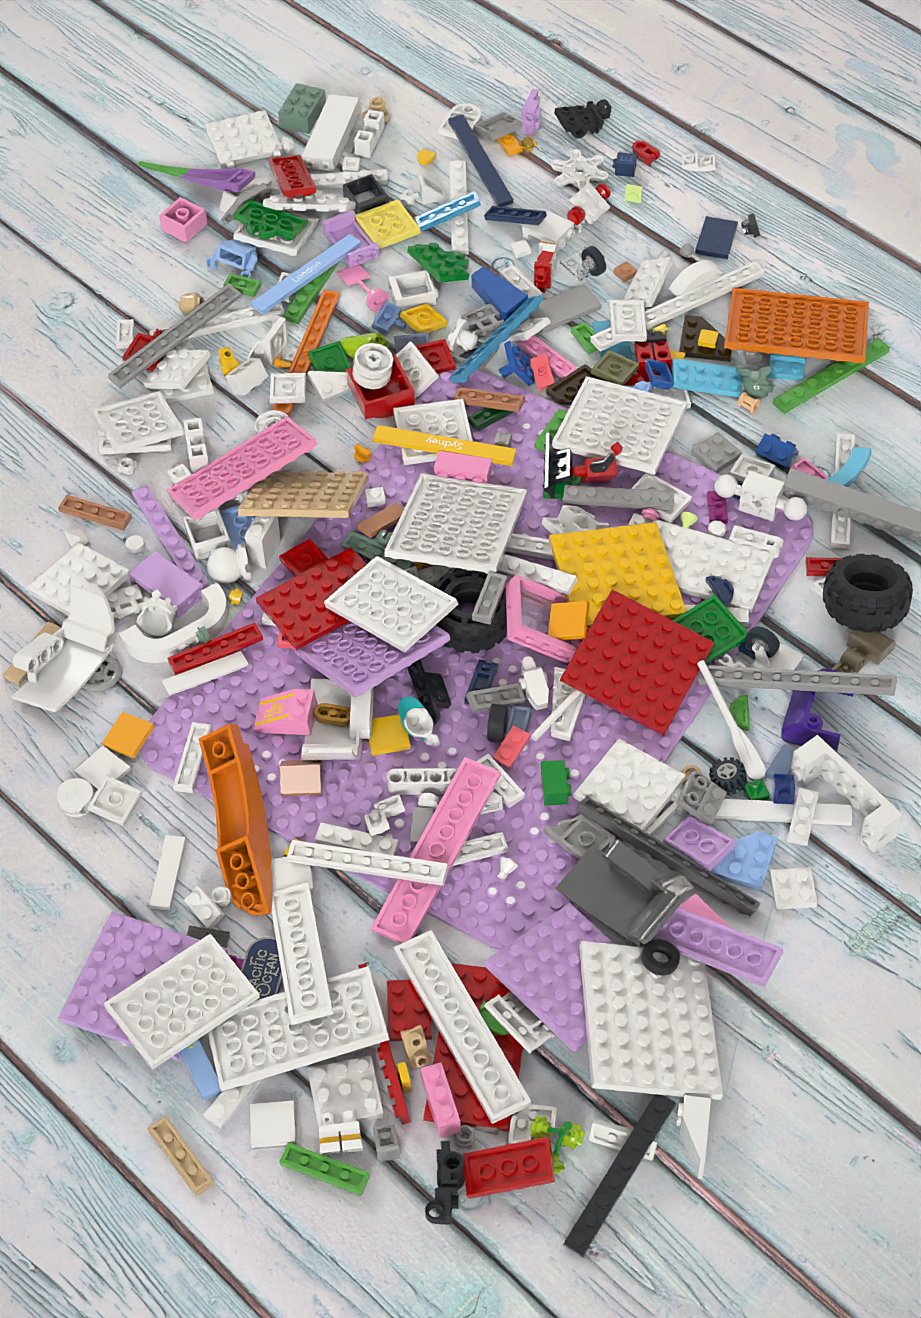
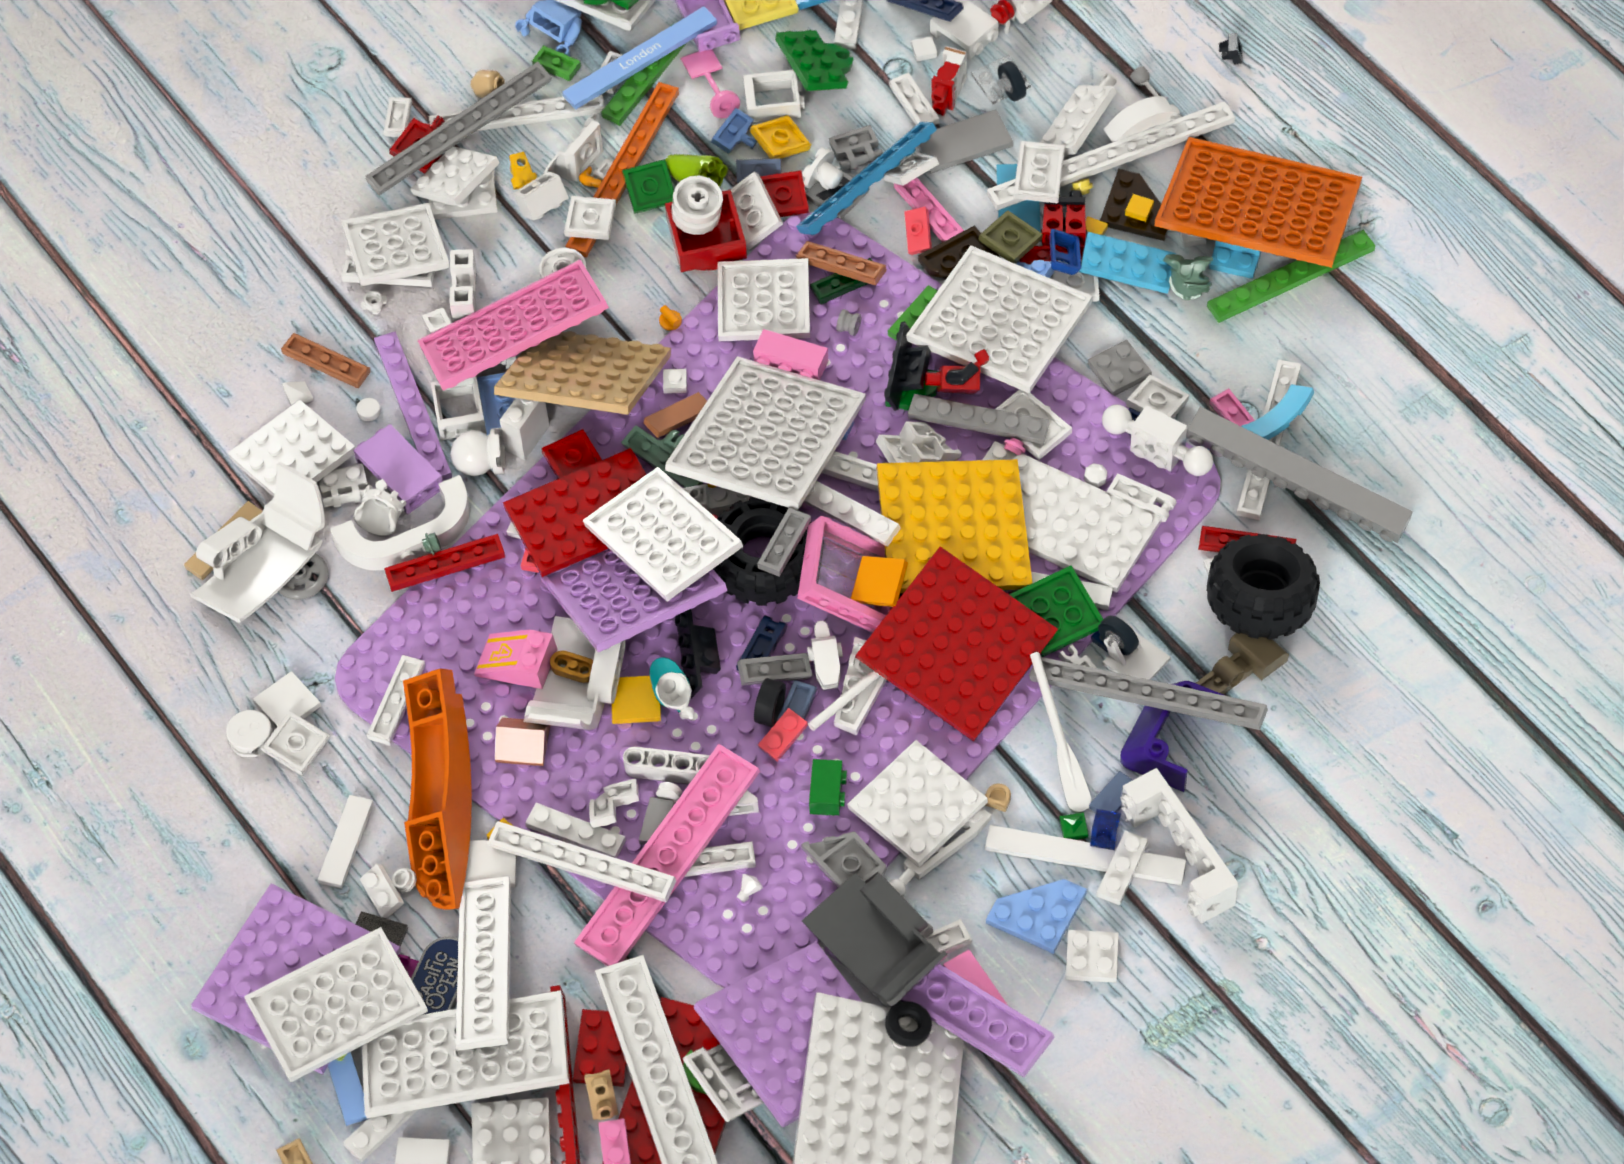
camera: 10 degrees right, 5 degrees up
light orange tile [102,712,155,759] -> none
white piece [161,651,249,696] -> none
yellow plate [228,587,243,605] -> none
white wing [307,371,351,403] -> none
yellow tile [373,425,517,466] -> none
yellow tile [397,1062,411,1092] -> none
blue slope [471,267,528,321] -> none
white plate [476,754,525,808] -> none
blue plate [499,340,534,386] -> none
bright green plate [571,322,598,354] -> none
dark grey plate [576,796,761,917] -> none
nougat plate [614,261,637,282] -> none
lavender tile [663,815,737,871] -> none
light grey plate [675,770,727,825] -> none
yellowish green rock [680,512,698,529] -> none
dark blue tile [695,216,738,259] -> none
dark blue tile [705,576,734,606] -> none
magenta plate [706,491,728,524] -> none
black wheel [709,757,747,795] -> none
bright green tile [729,695,750,731] -> none
light nougat bush [737,392,761,414] -> none
blue bracket [755,433,799,468] -> none

